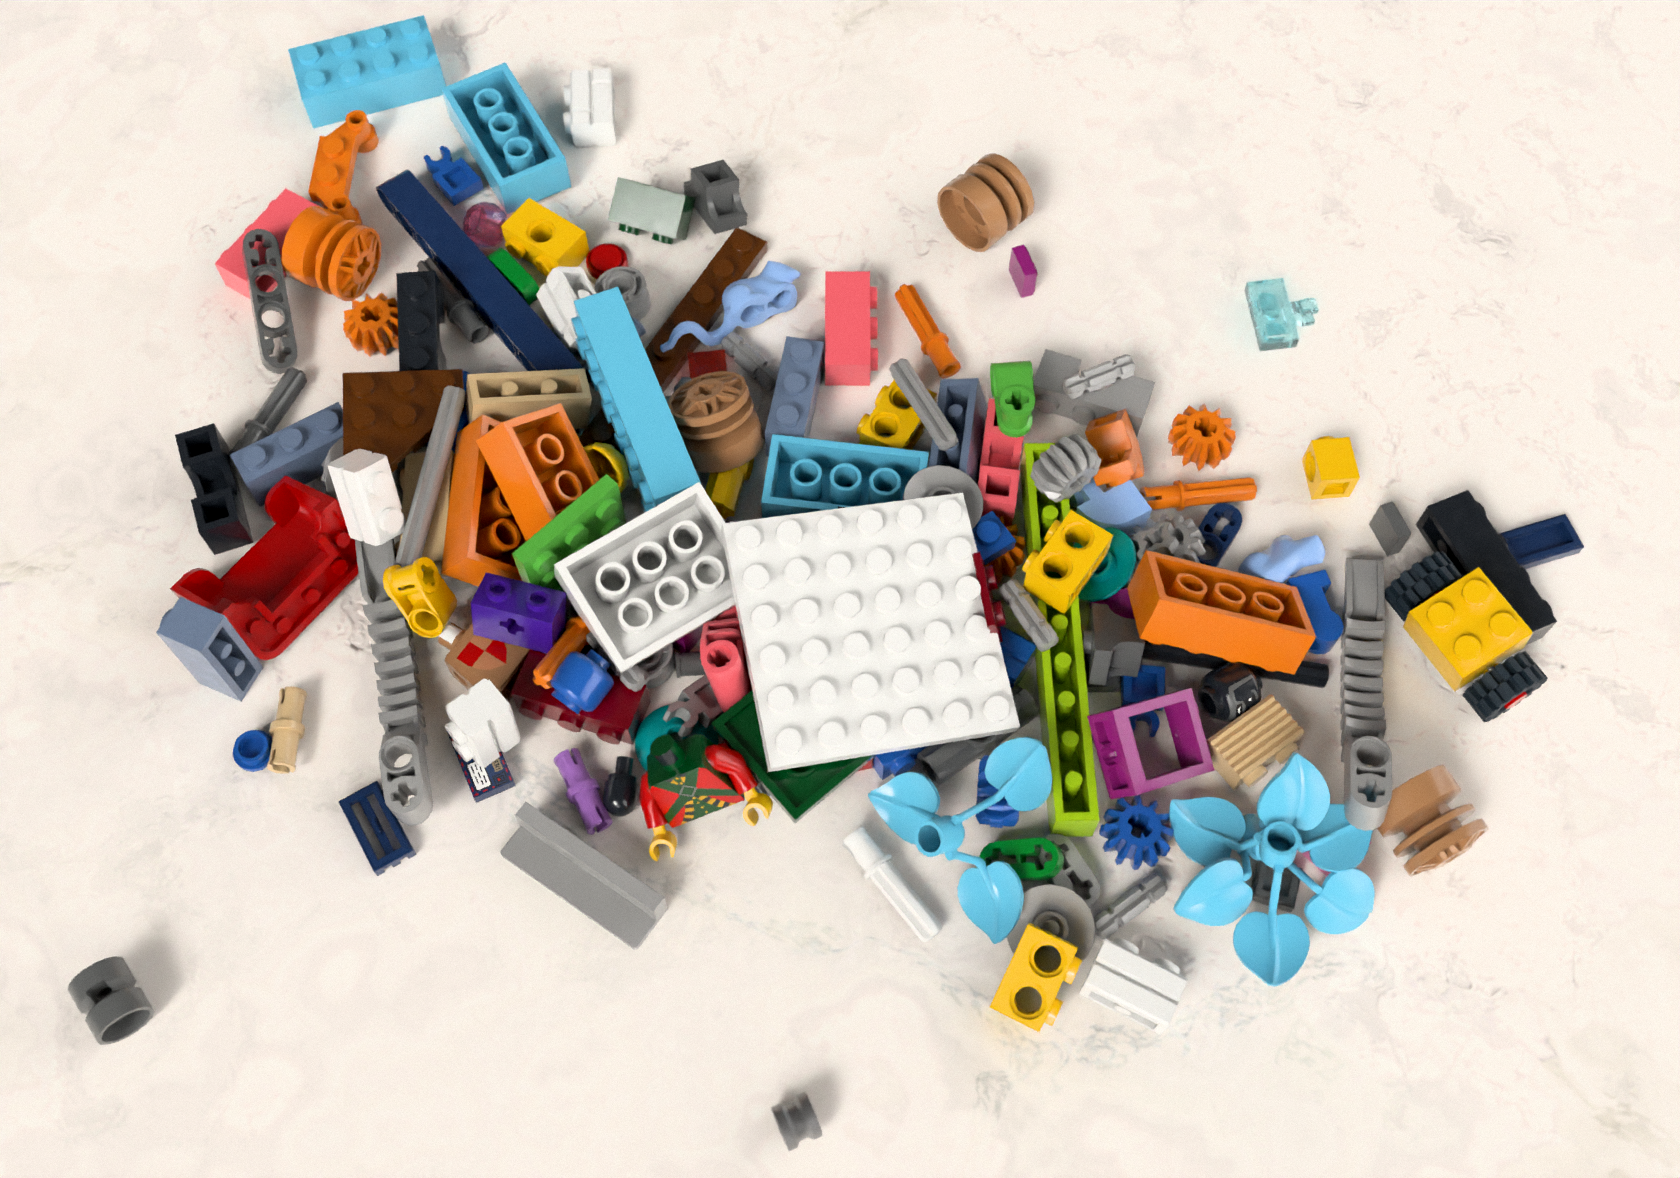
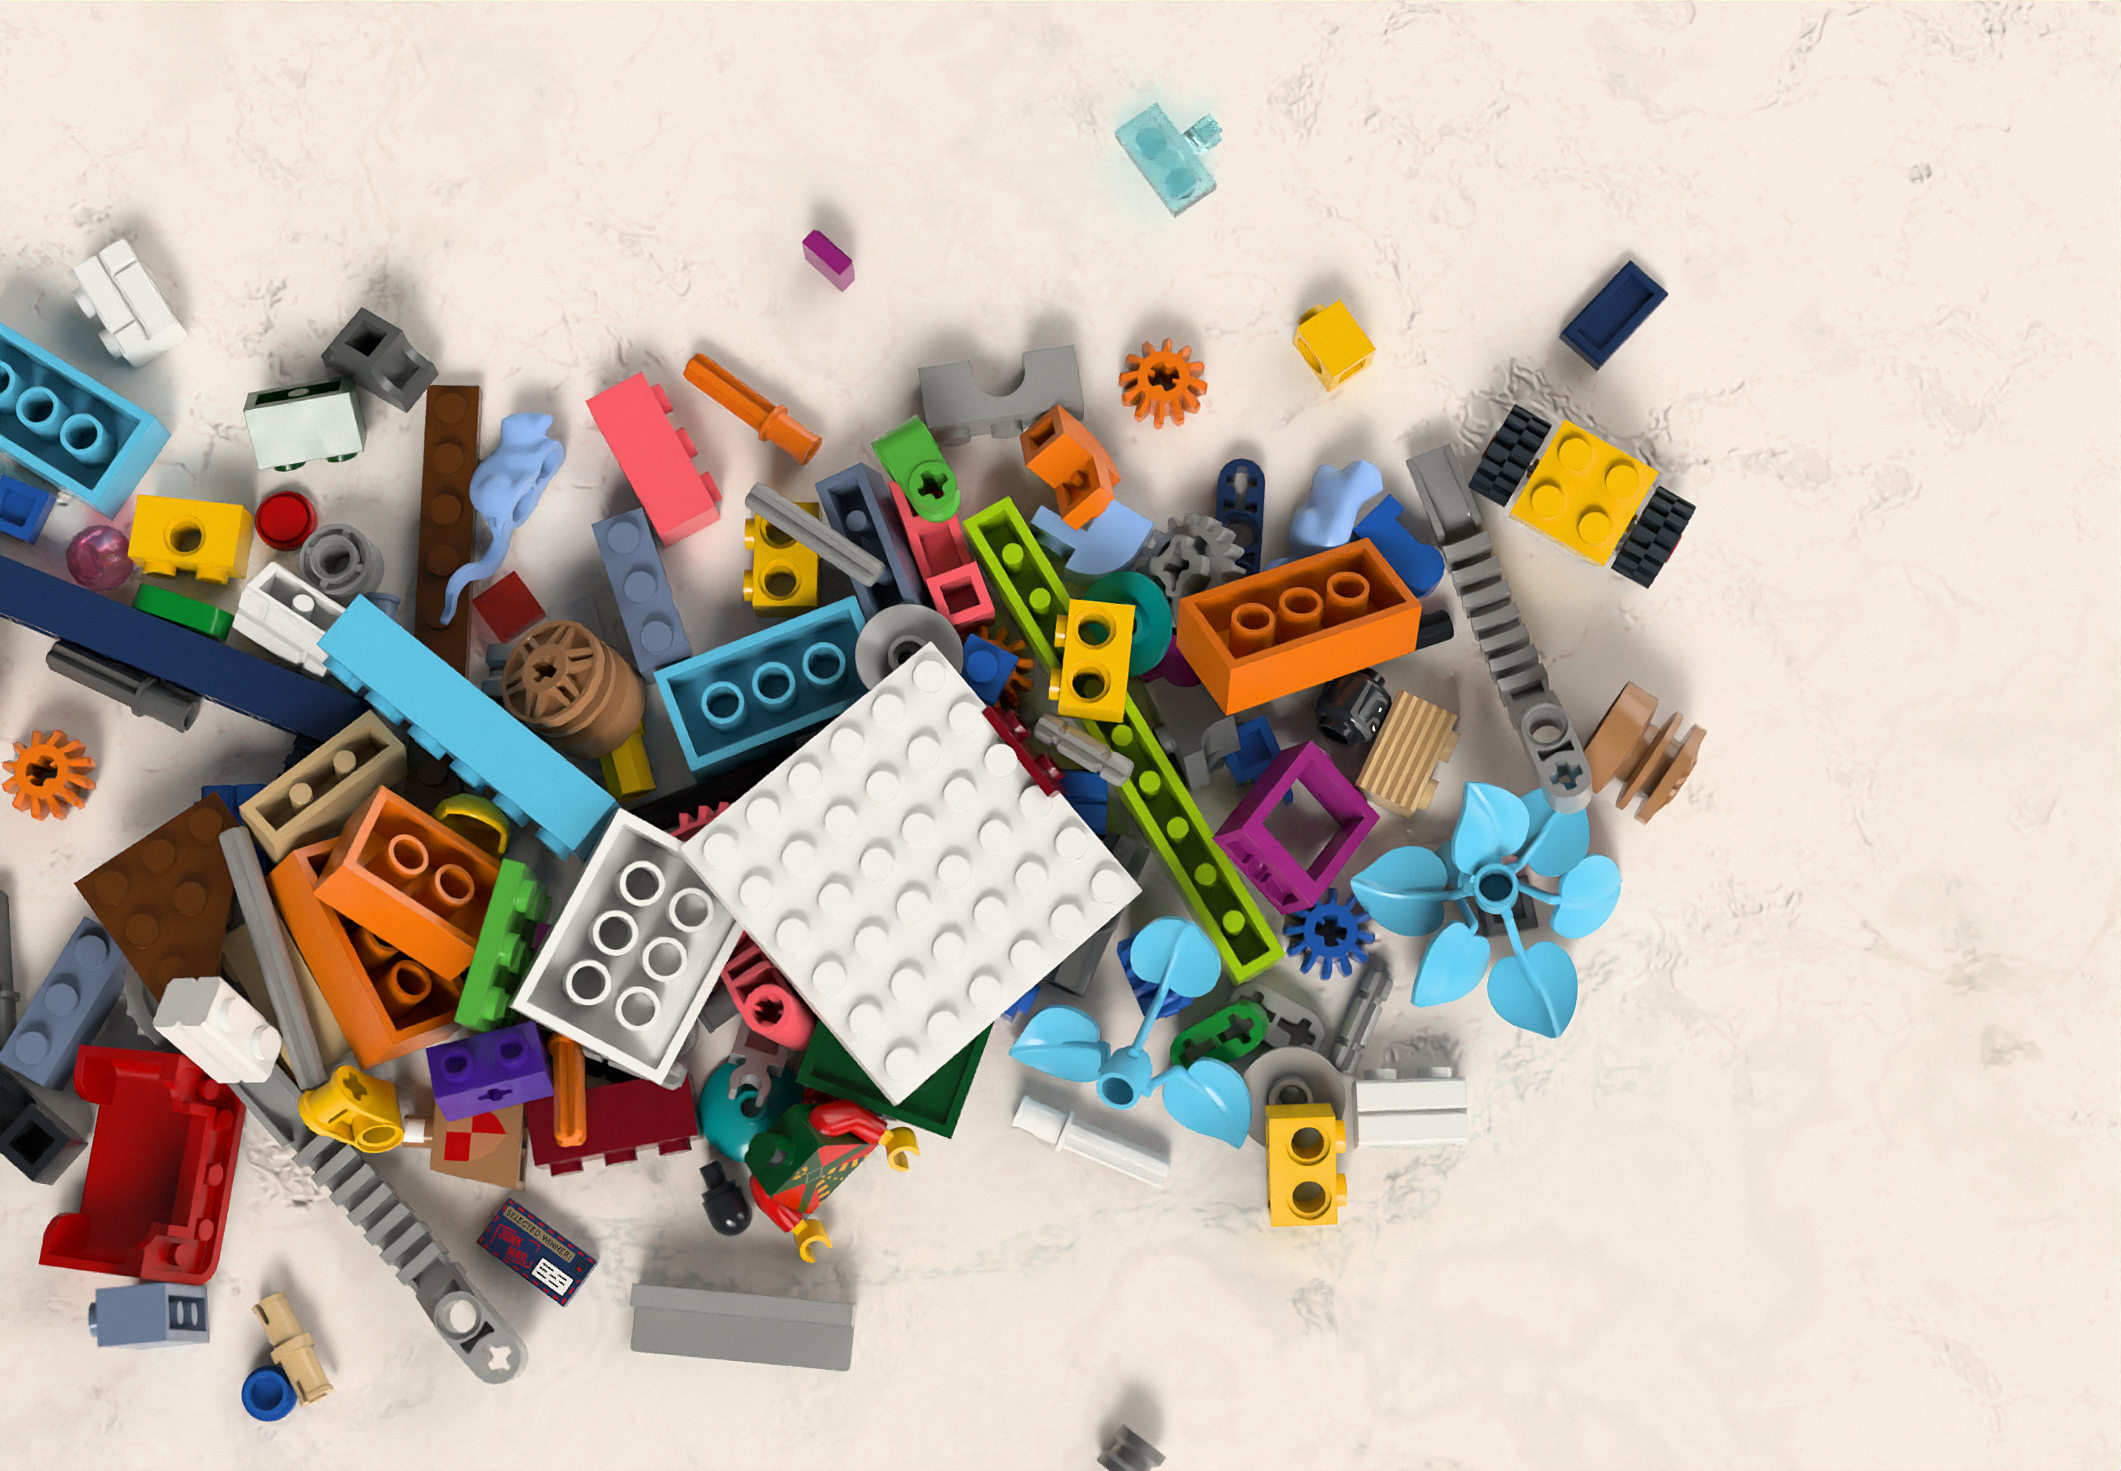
camera: 30 degrees left, 15 degrees up
dark blue tile [338,781,417,876] -> none
black arch [396,270,447,371] -> none
white brick [445,678,521,768] -> none
blue head [550,650,614,714] -> none
medium lavender pin [554,748,613,835] -> none
light grey axle [721,332,778,391] -> none
medium nougat wheel [937,153,1035,252] -> none
light grey gear [1030,434,1102,502] -> none
light grey axle [1062,354,1136,399] -> none
orange axle [1139,477,1257,512] -> none
dark grey tile [1369,501,1411,557] -> none
black brick [1416,490,1557,645] -> none

